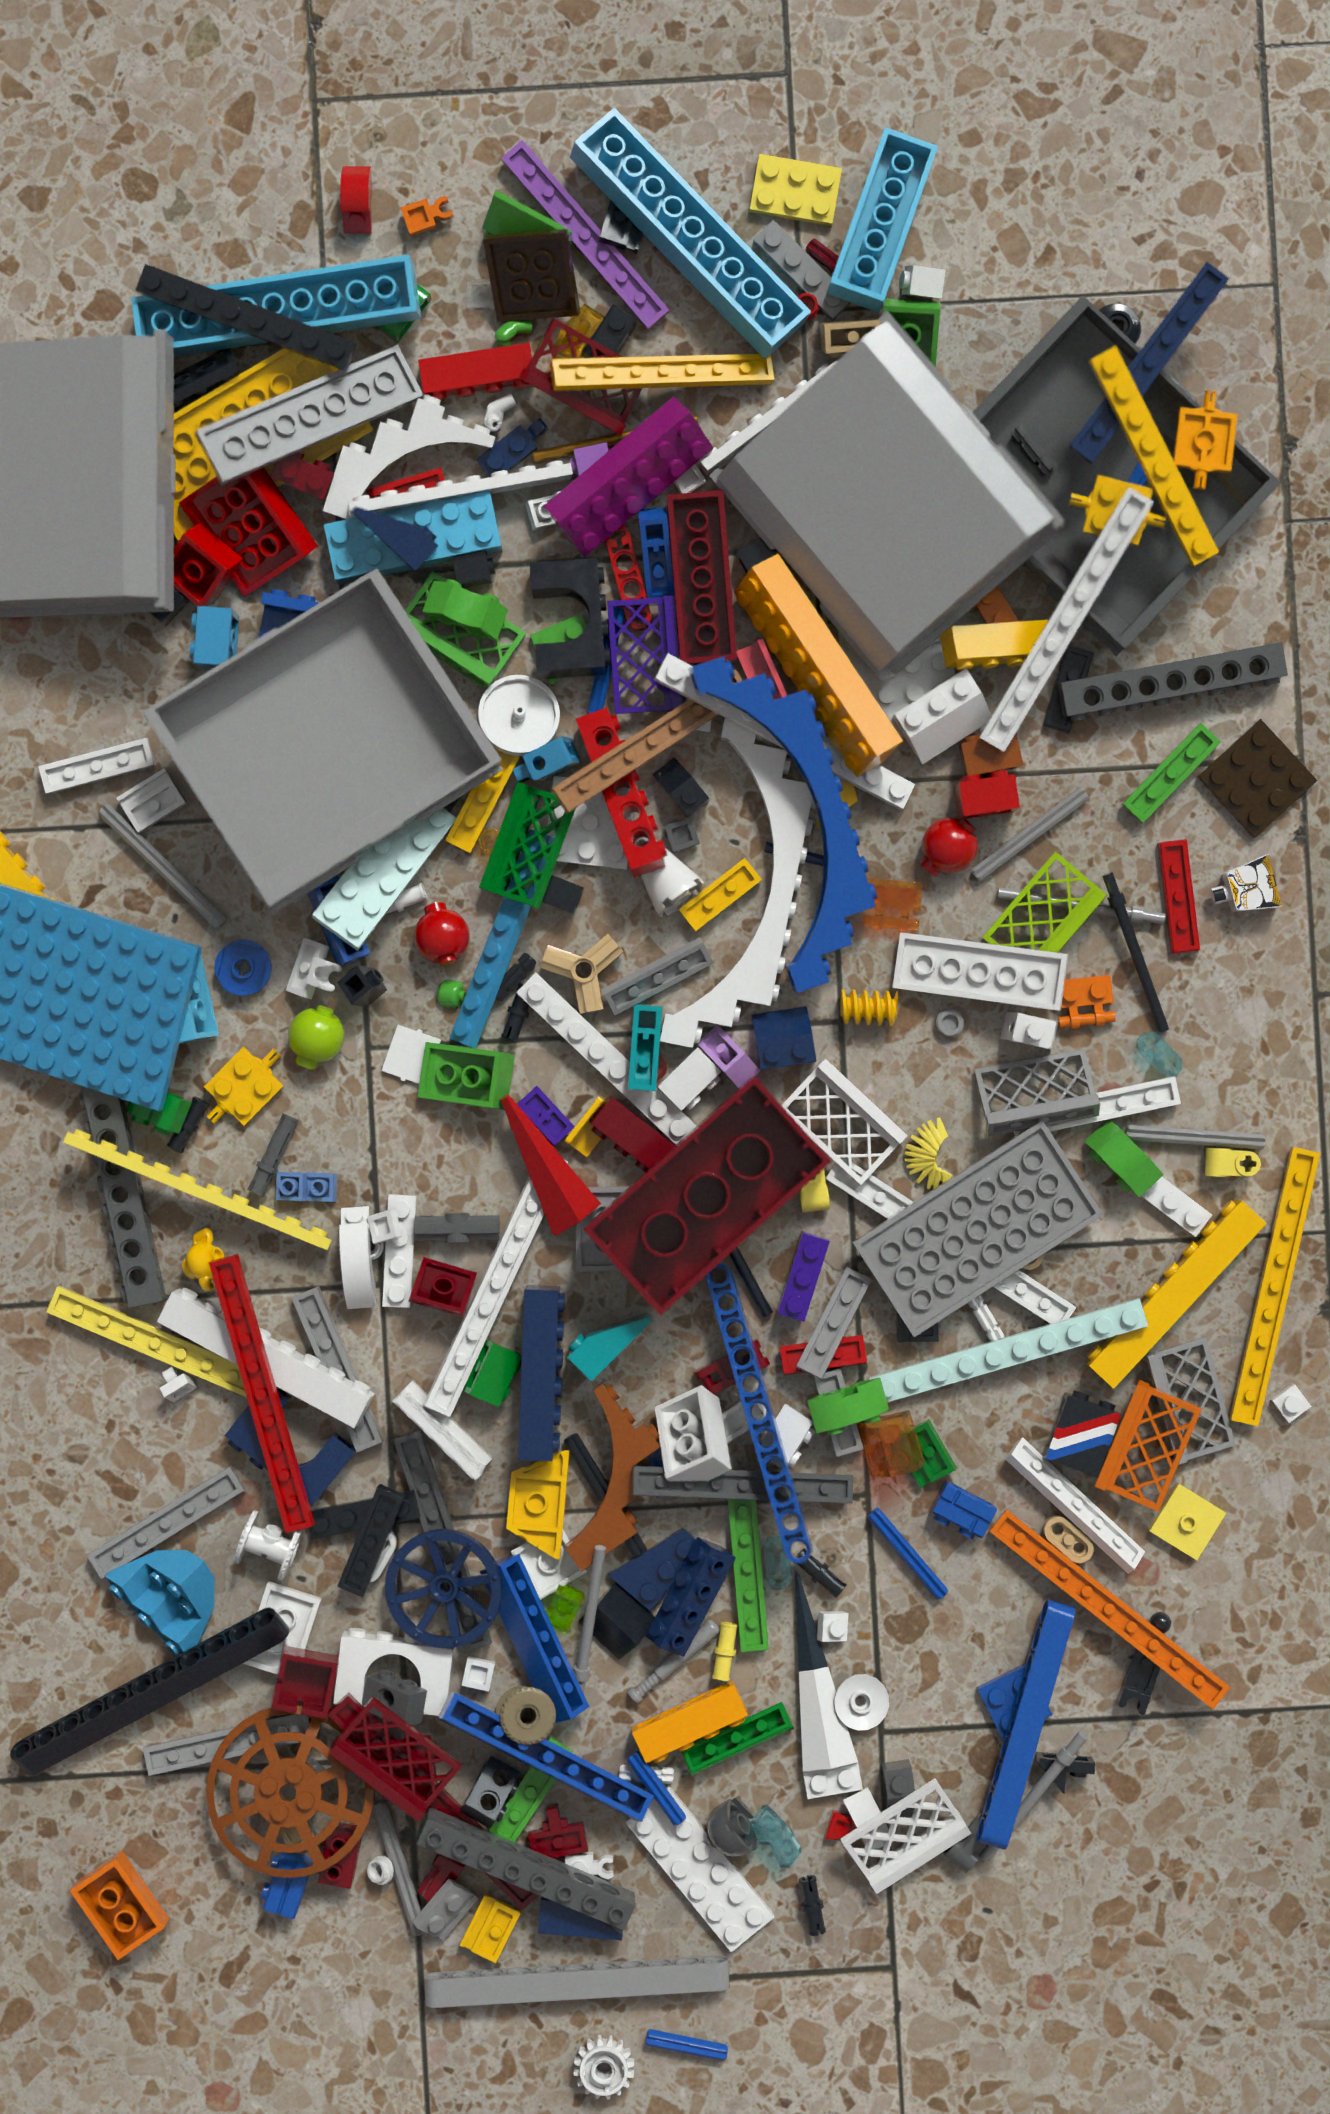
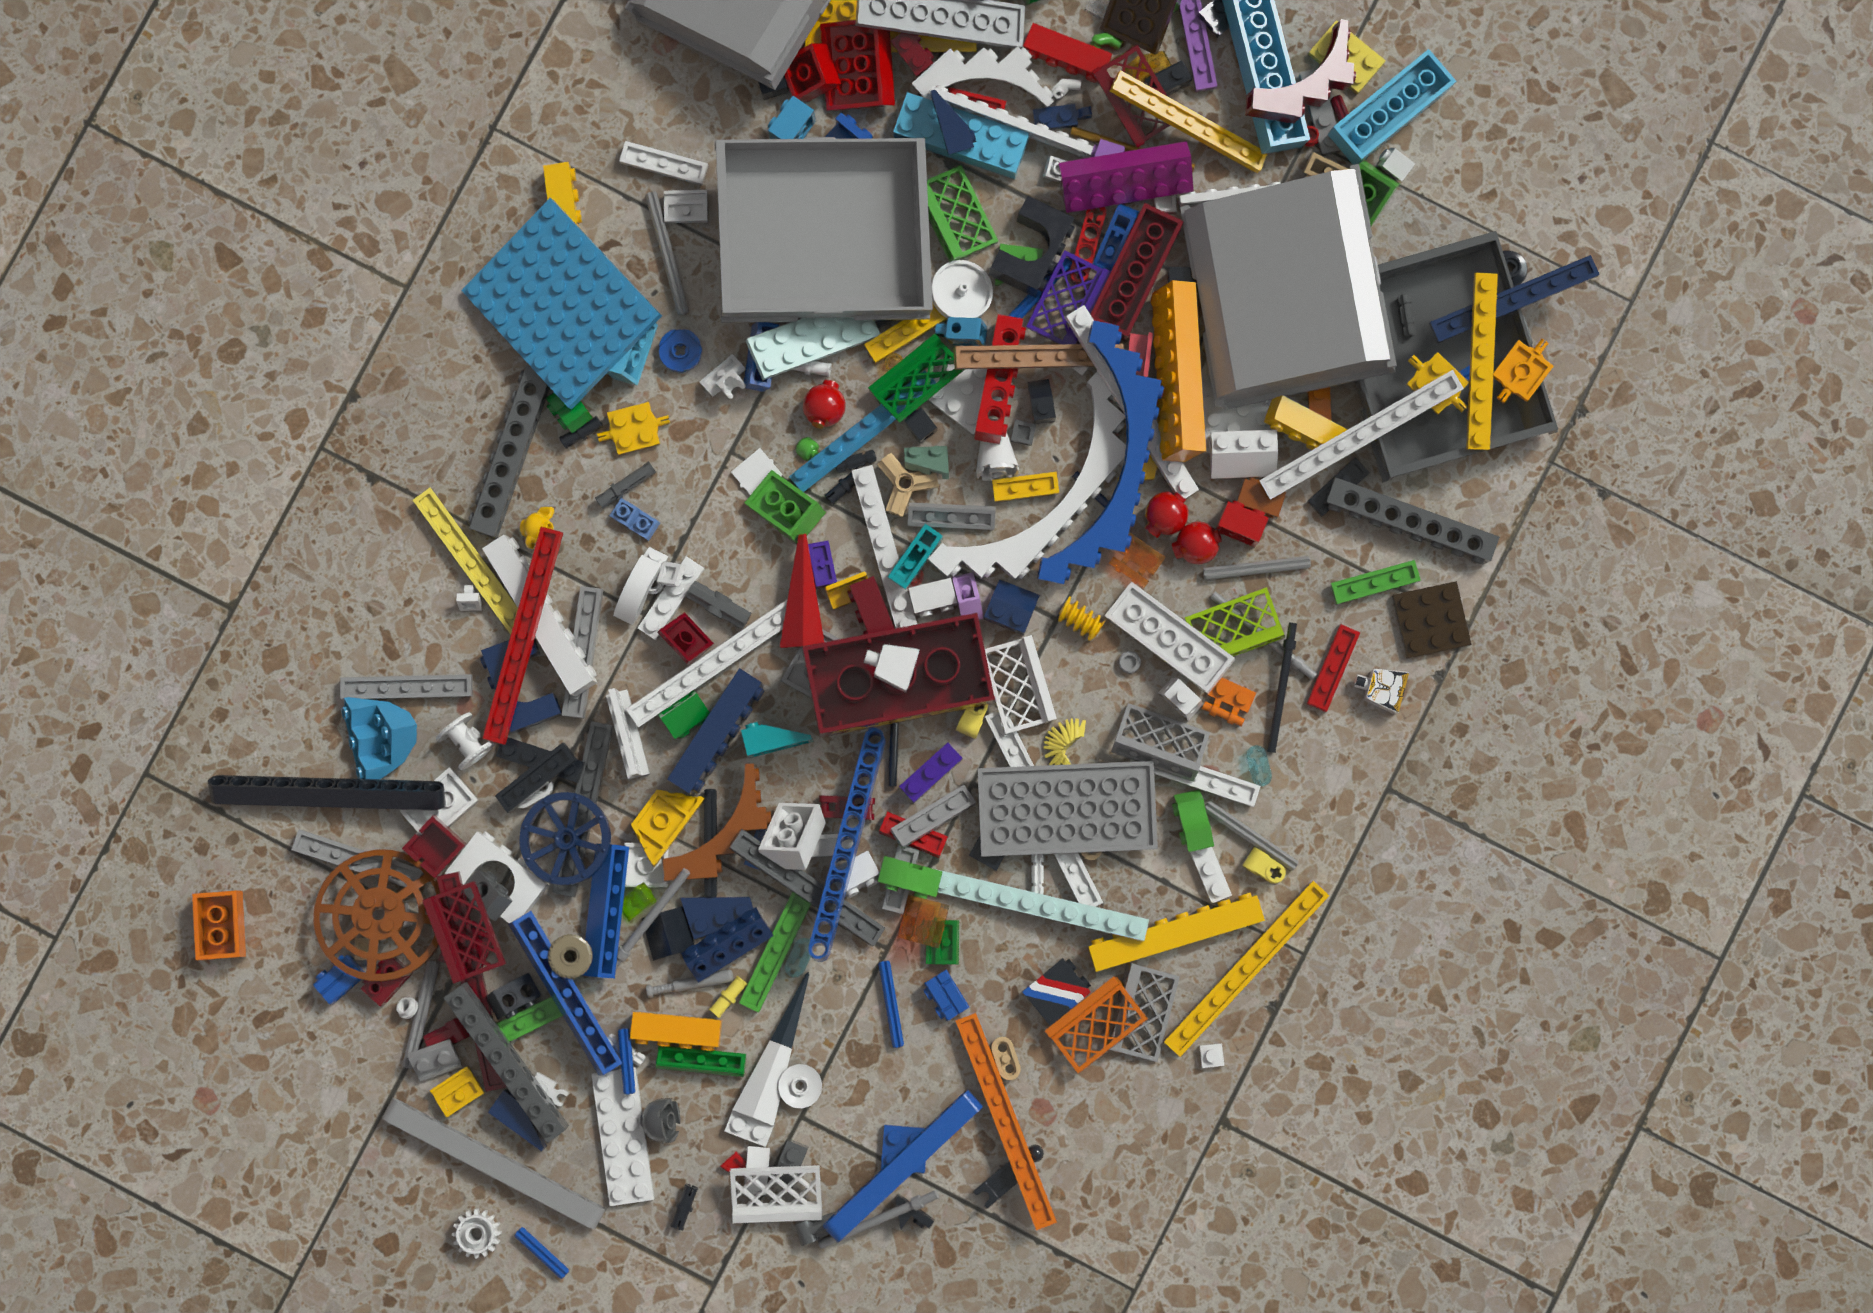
camera: 30 degrees right, 5 degrees down
light yellow plate [63,1129,332,1250] -> none
lime brick [288,1005,344,1070] -> none
black brick [337,965,387,1007] -> none
bright green brick [422,579,508,640] -> none
black brick [452,551,496,588] -> none
white plate [462,1656,495,1692] -> none
dark red hinge [528,1803,588,1858] -> none
clear light blue slope [750,1805,802,1868] -> none
black pin [796,1548,847,1598] -> none
white plate [817,1611,849,1642] -> none
white plate [1005,1437,1145,1574] -> none
light yellow plate [1148,1482,1226,1560] -> none
none -> white torso [864,645,919,692]
none -> sand green wing [904,446,949,479]
none -> red brick [1144,492,1189,538]
none -> arch [1245,20,1356,124]

